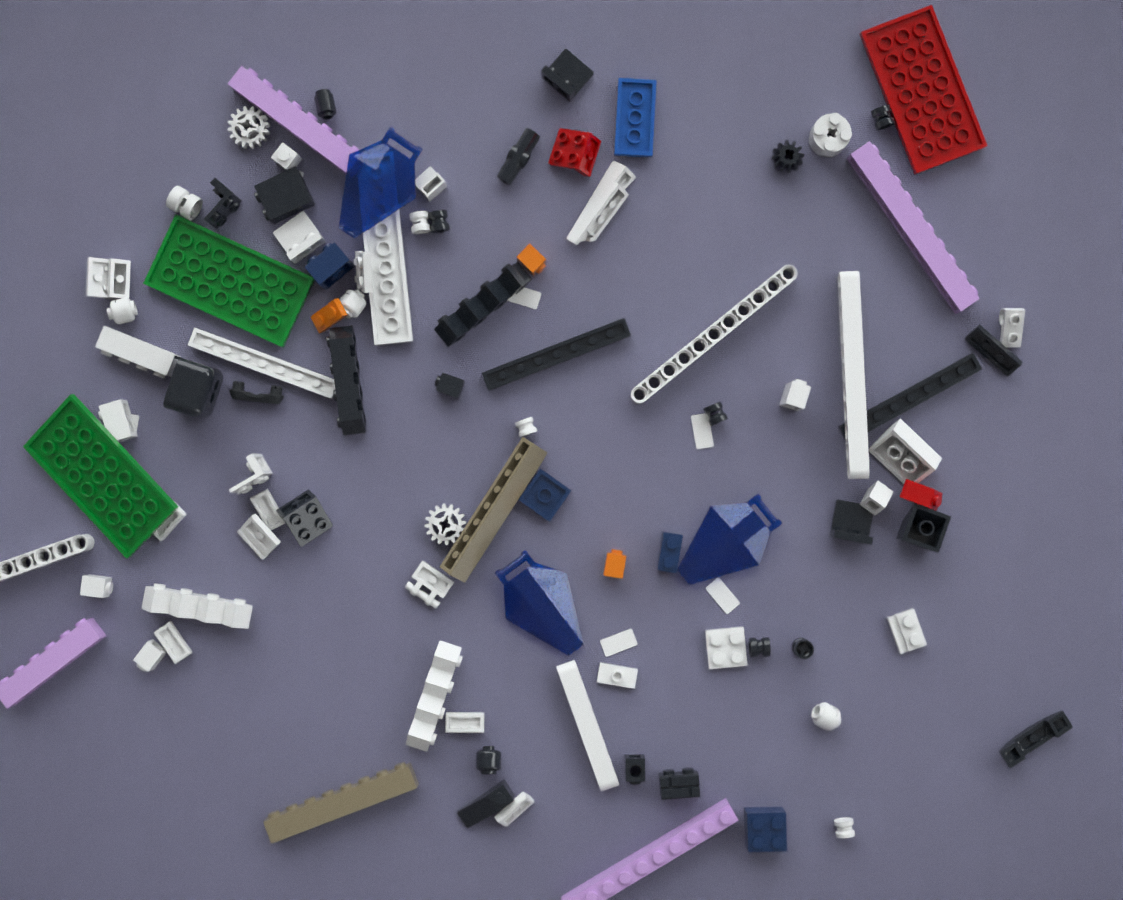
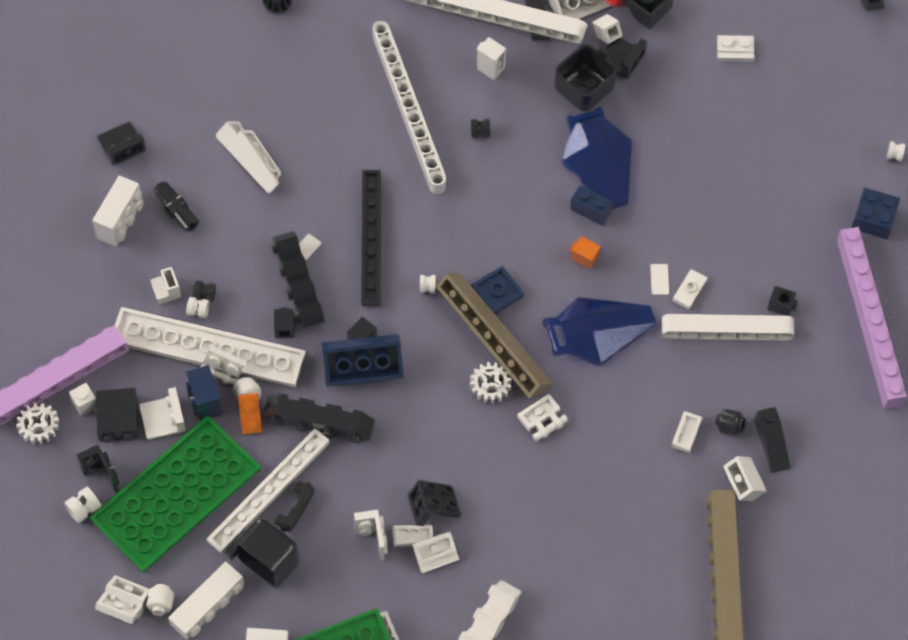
camera: 70 degrees left, 25 degrees down
black brick [314,89,337,120] -> none
clear blue windscreen [339,126,423,238] -> none
white brick [405,641,463,752] -> none
white plate [494,791,535,827] -> none
orange brick [516,243,546,276] -> none
red bracket [548,128,602,177] -> none
blue plate [614,78,657,158] -> none
black brick [659,767,700,800] -> none
white sticker [691,413,714,449] -> none
white plate [705,626,747,669] -> none
white sticker [706,577,740,614] -> none
black wheel [748,637,771,657] -> none
black wheel [792,638,814,659] -> none
white head [811,702,841,731] -> none
none -> white brick [92,175,144,247]
none -> black brick [274,307,294,338]
none -> dark blue brick [321,334,404,387]
none -> black piece [554,44,617,112]
none -> white brick [723,456,767,501]

